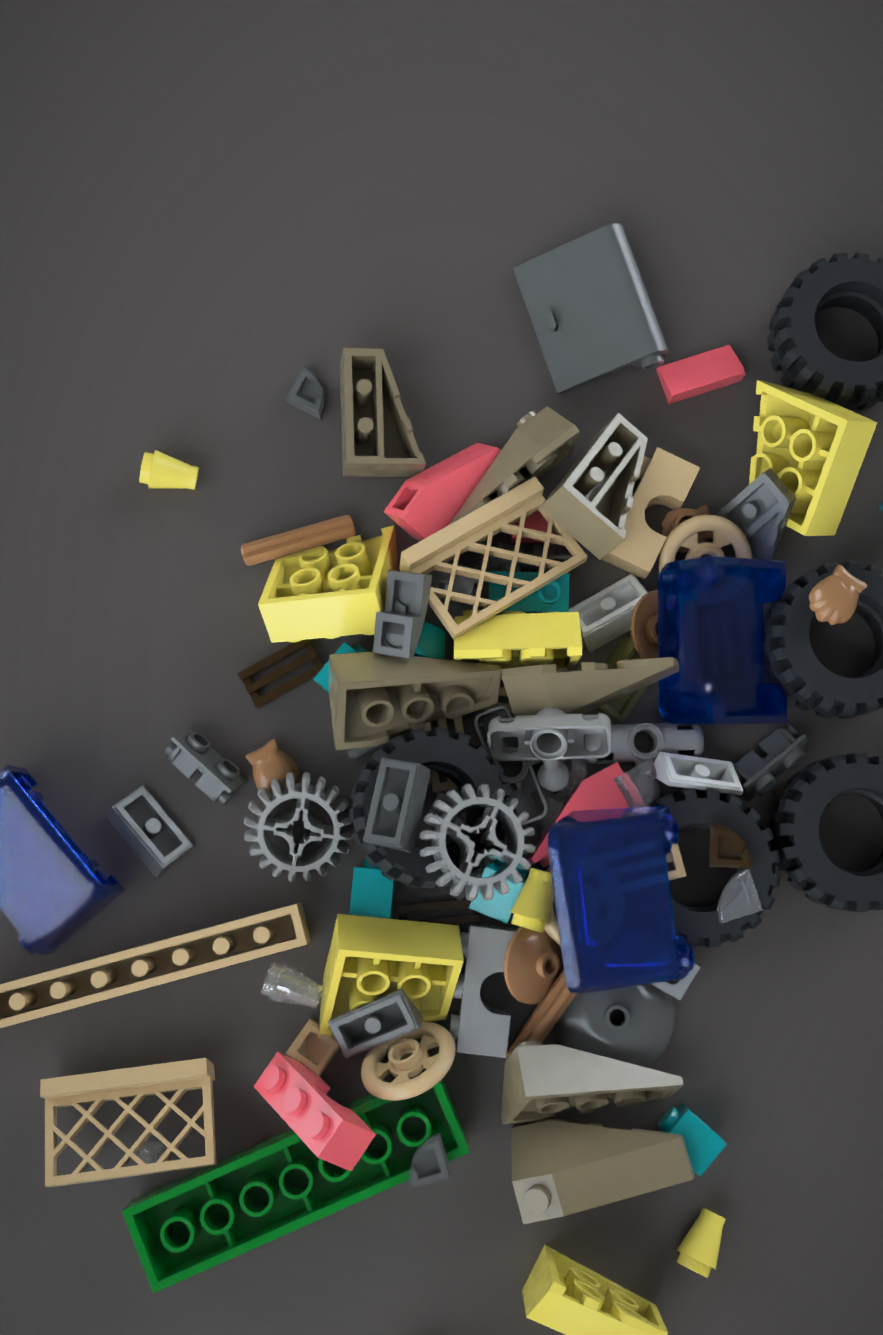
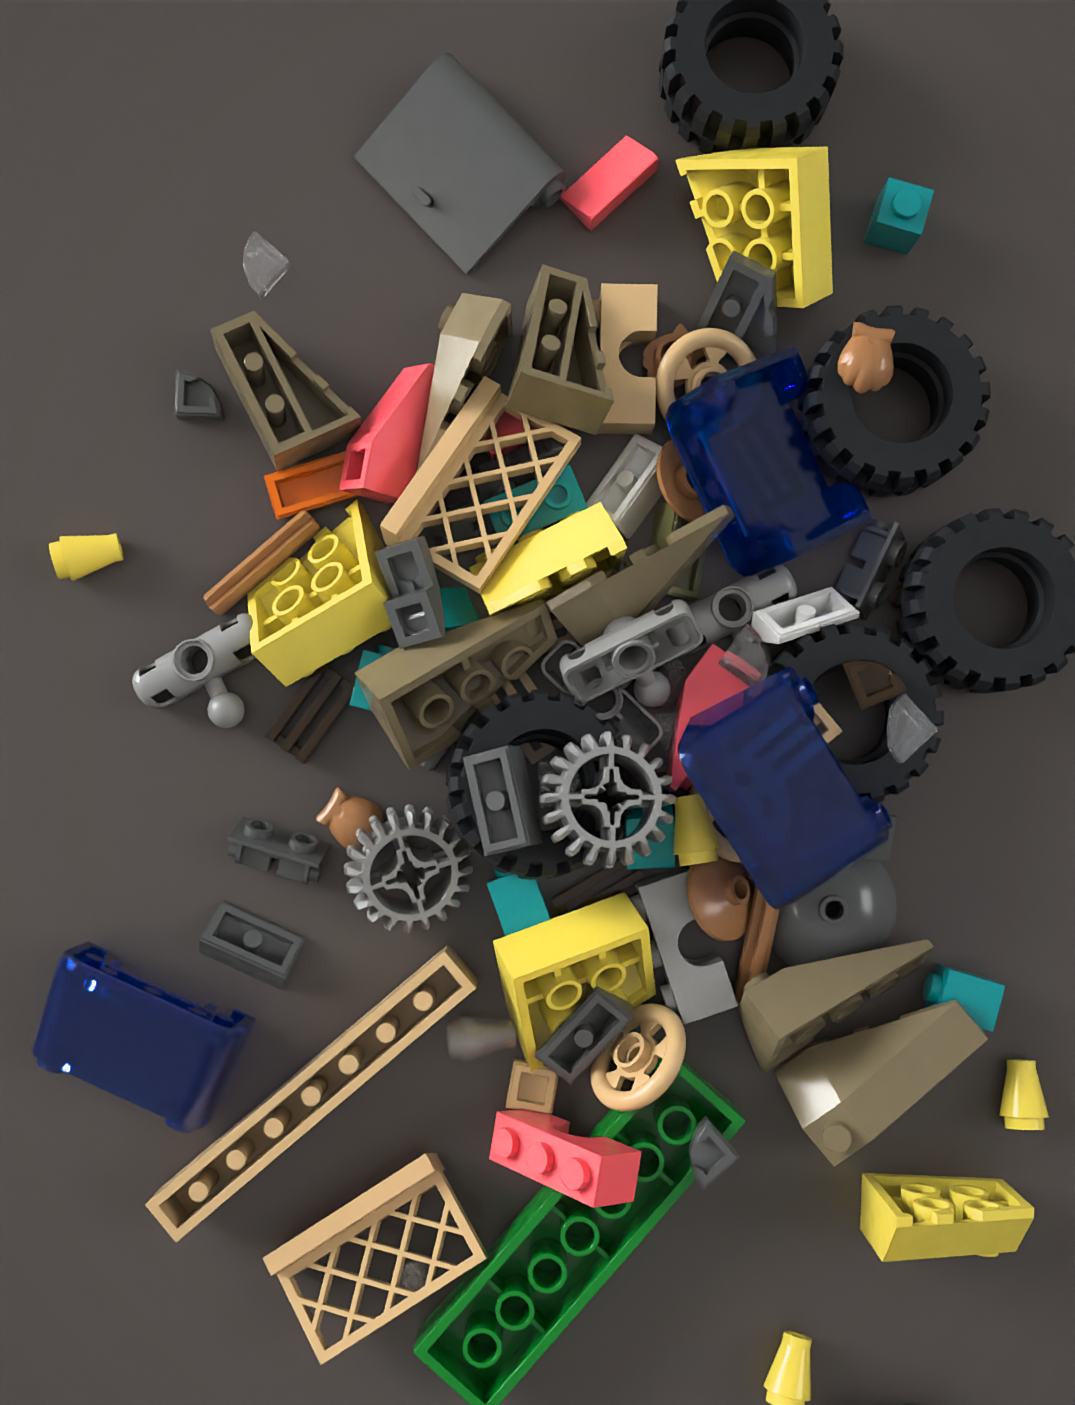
camera: 25 degrees left, 5 degrees up
none -> light grey piece [132,613,256,728]
none -> clear tile [243,231,292,300]
none -> orange tile [264,451,358,520]

